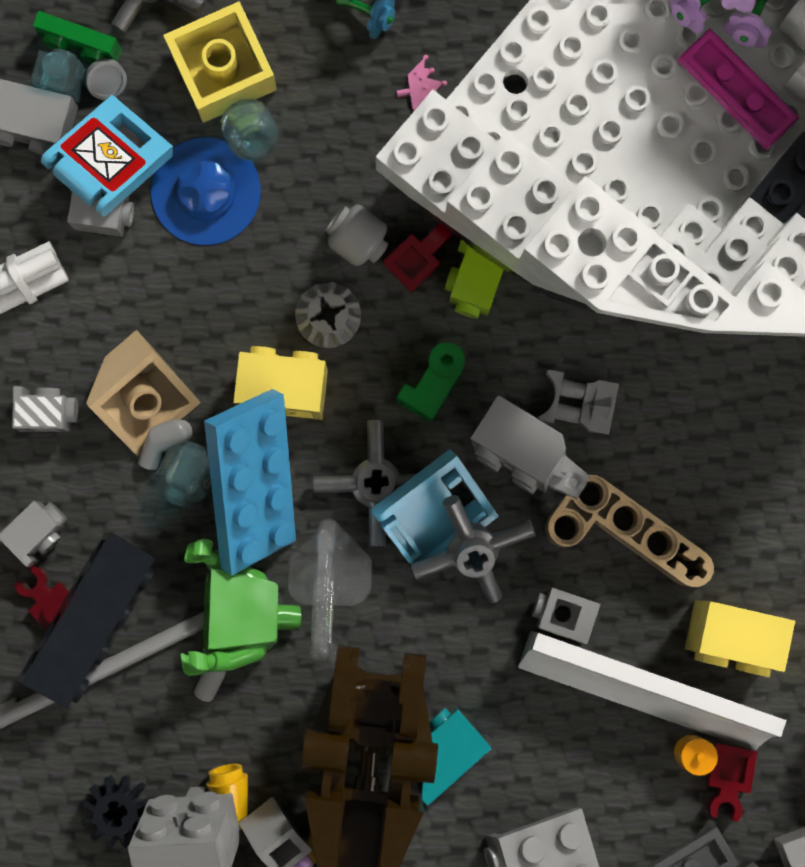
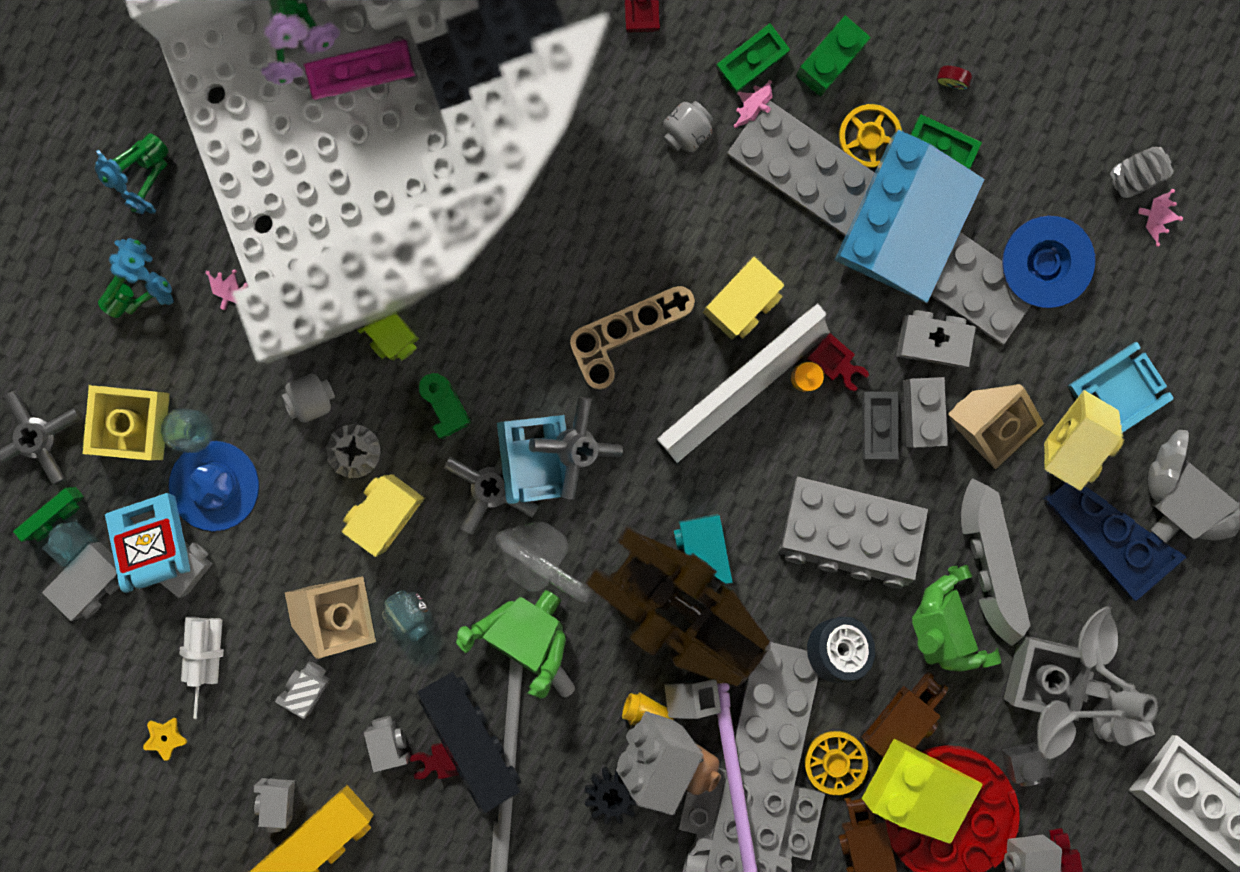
camera: 50 degrees left, 5 degrees up
light grey piece [85,58,127,100] -> none
light grey arm [138,419,192,470] -> none
dark azure plate [204,389,296,576] -> none
dark red plate [382,223,453,294] -> none
light grey hinge [470,395,590,499] -> none
light grey brick [532,587,601,644] -> none
light grey piece [537,370,619,435] -> none

